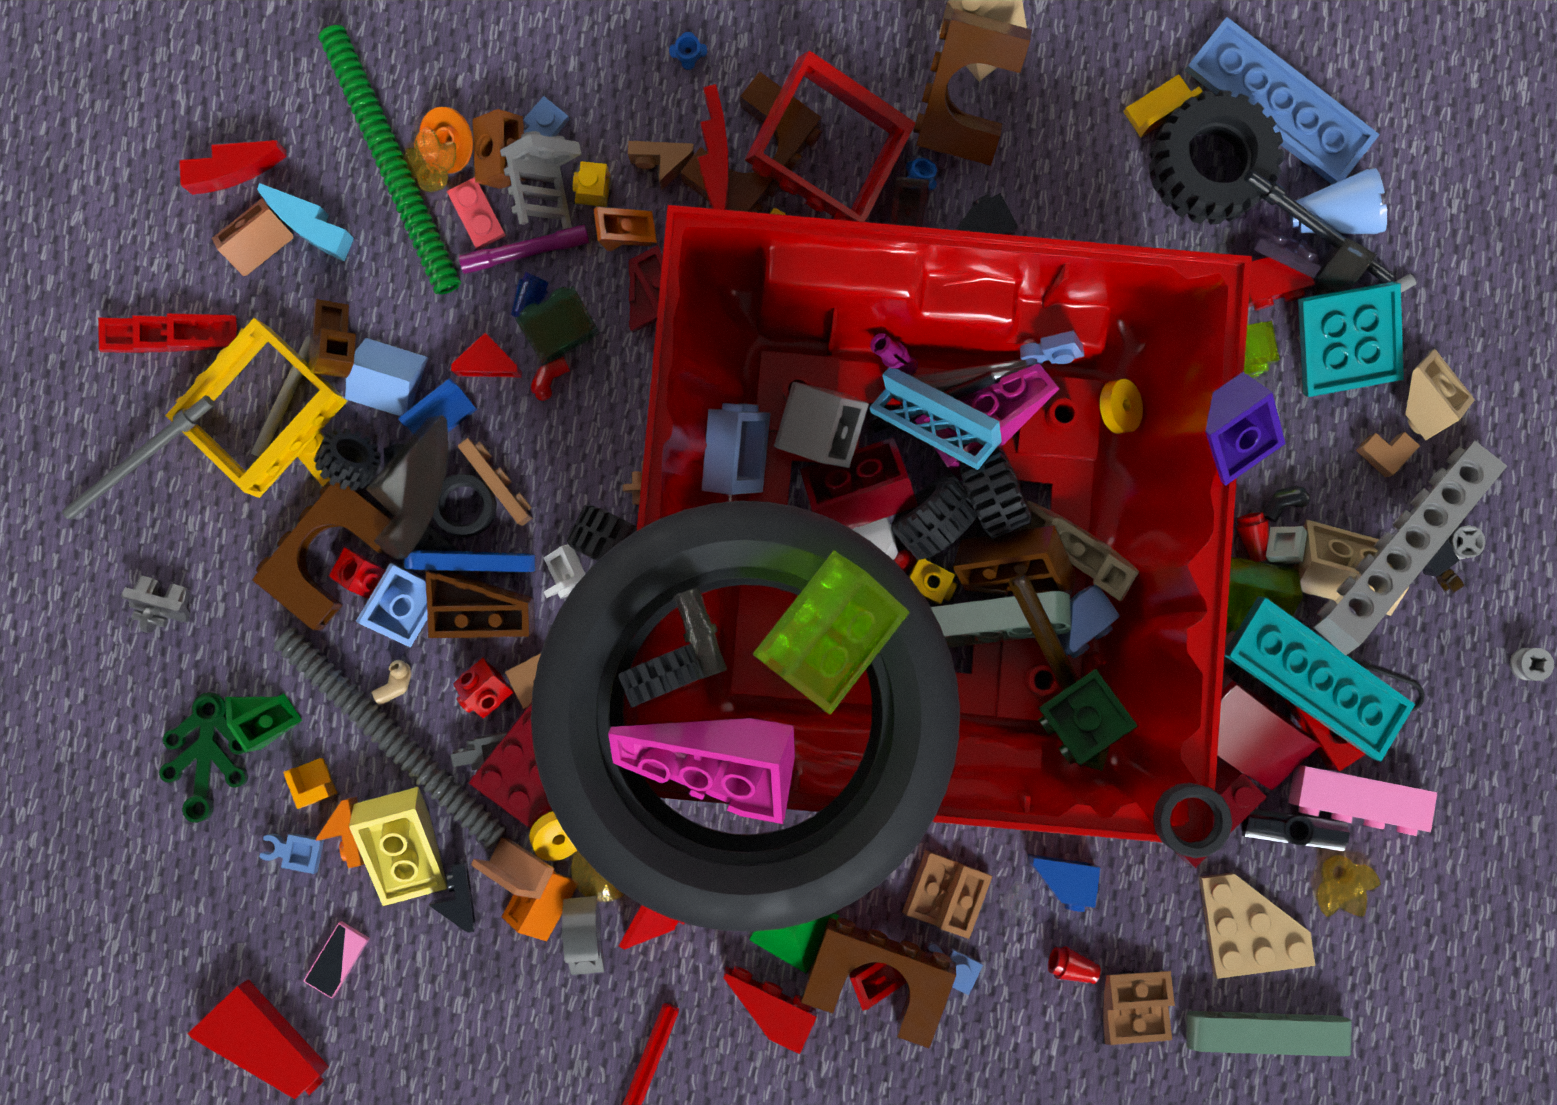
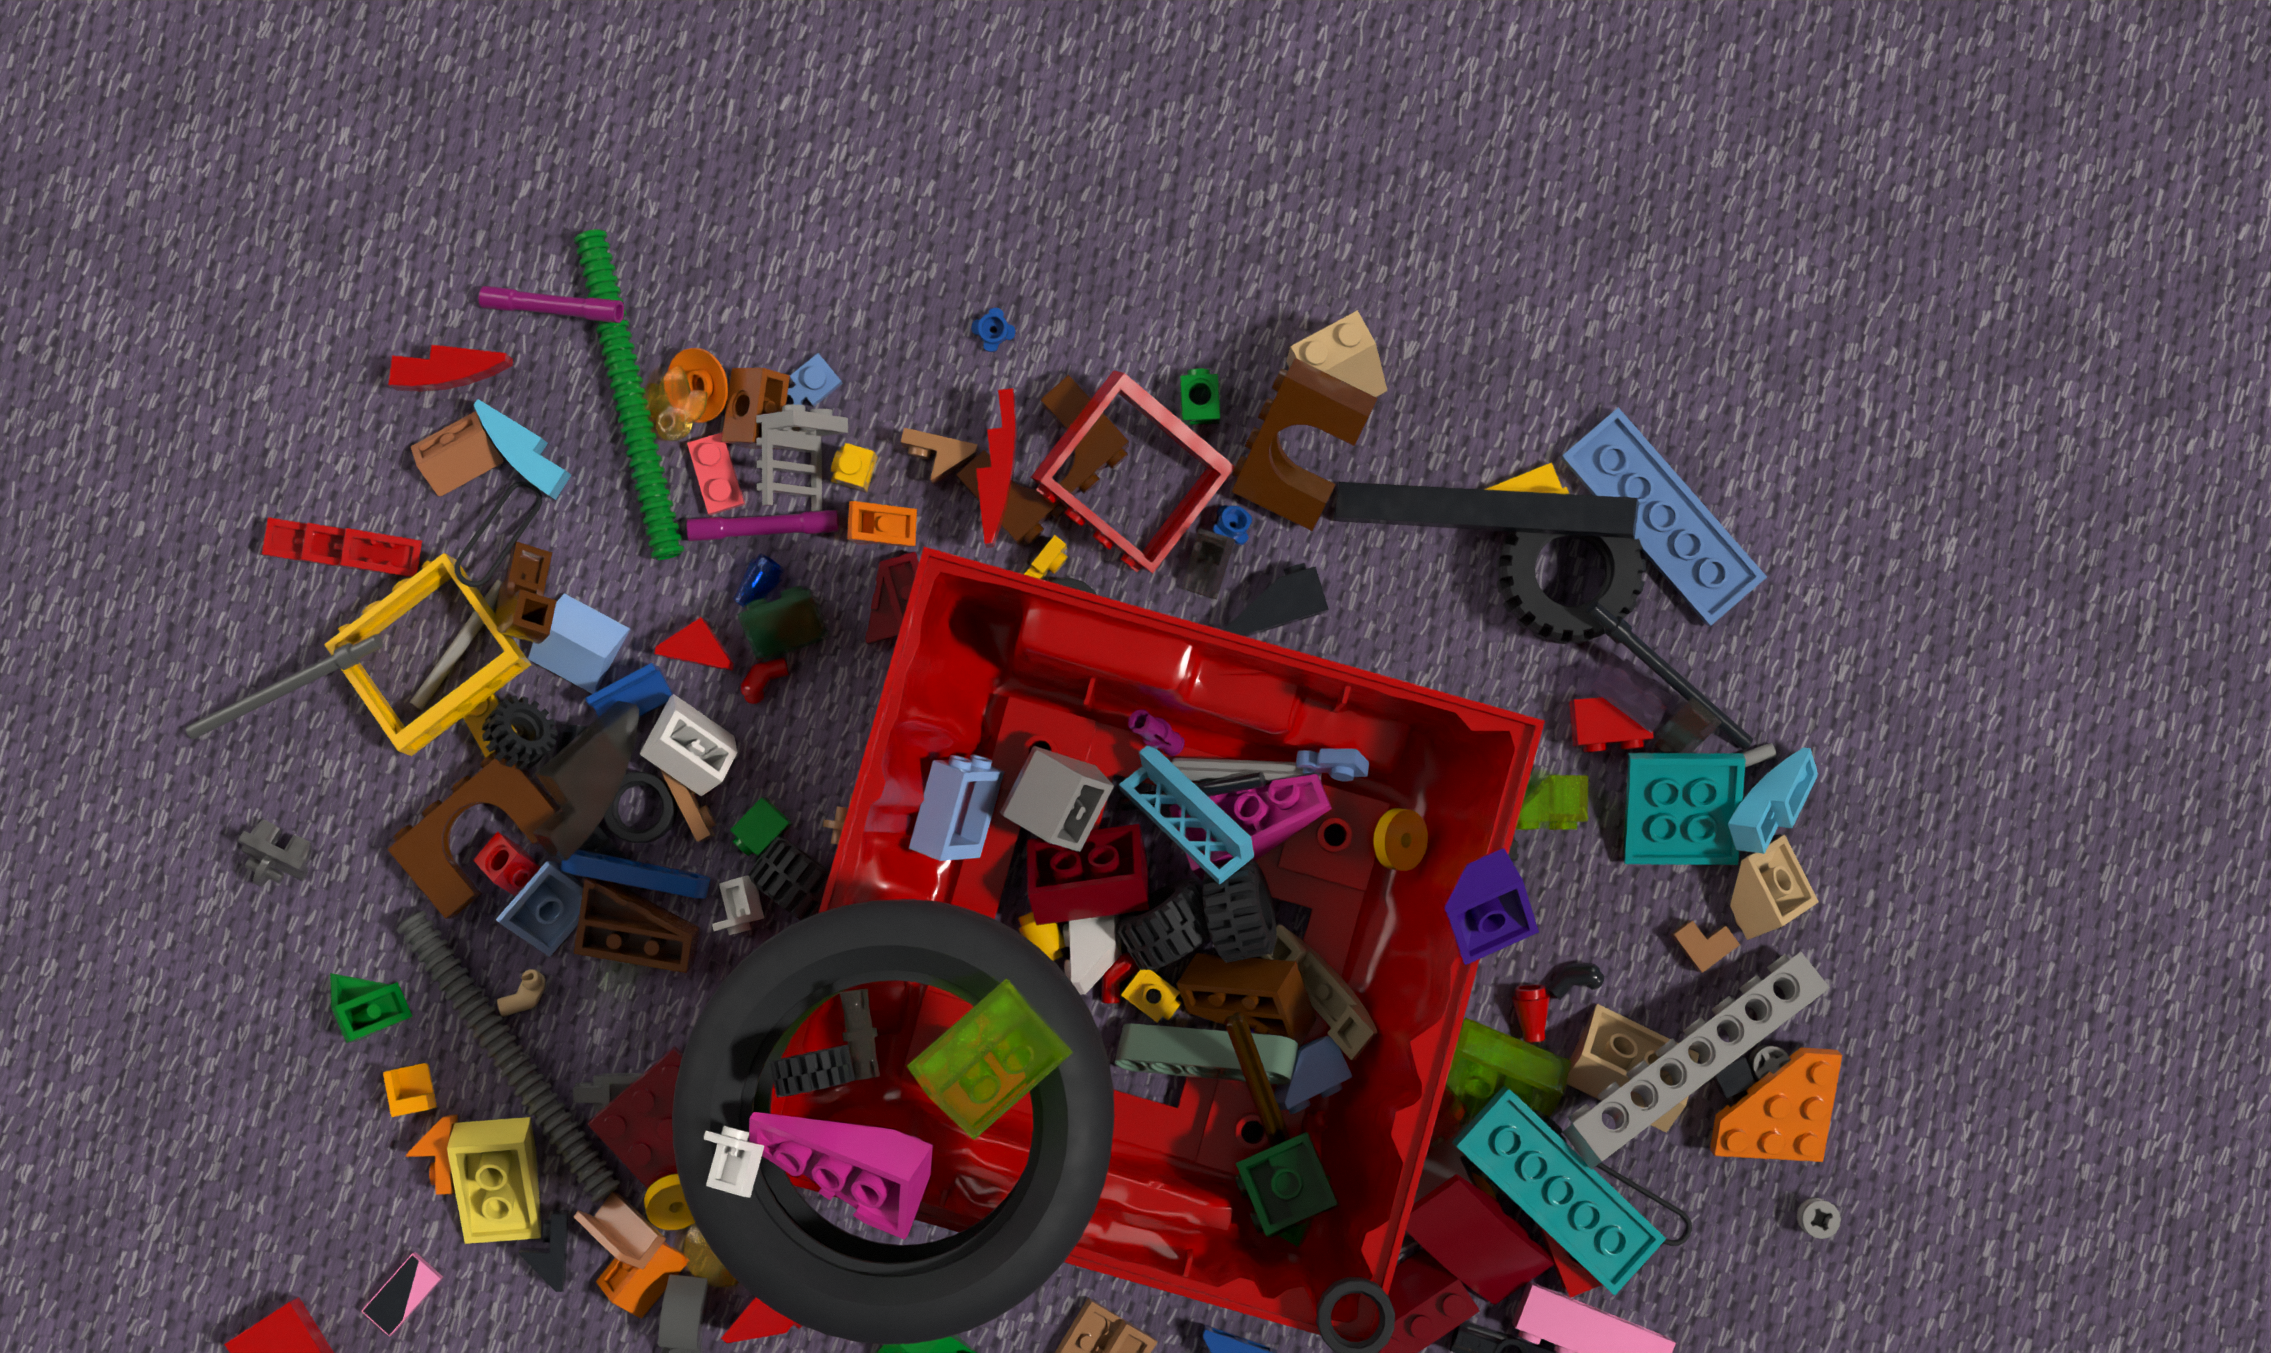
camera: 15 degrees right, 0 degrees up
dark green plant [159,692,248,823] -> none
medium blue plate [259,833,324,874] -> none
red brick [453,657,513,719] -> none
medium nougat piece [505,653,541,709] -> none
light aqua tile [1266,526,1307,564] -> none
light blue cone [1289,168,1387,234] -> none
none -> black piece [454,481,542,587]
none -> magenta piece [479,286,624,323]
none -> white slope [640,694,737,796]
none -> white bracket [704,1126,764,1198]
none -> green brick [730,797,793,857]
none -> green brick [1180,368,1220,425]
none -> black tile [1334,482,1639,539]
none -> orange plate [1710,1047,1842,1162]
none -> medium azure slope [1728,747,1818,854]

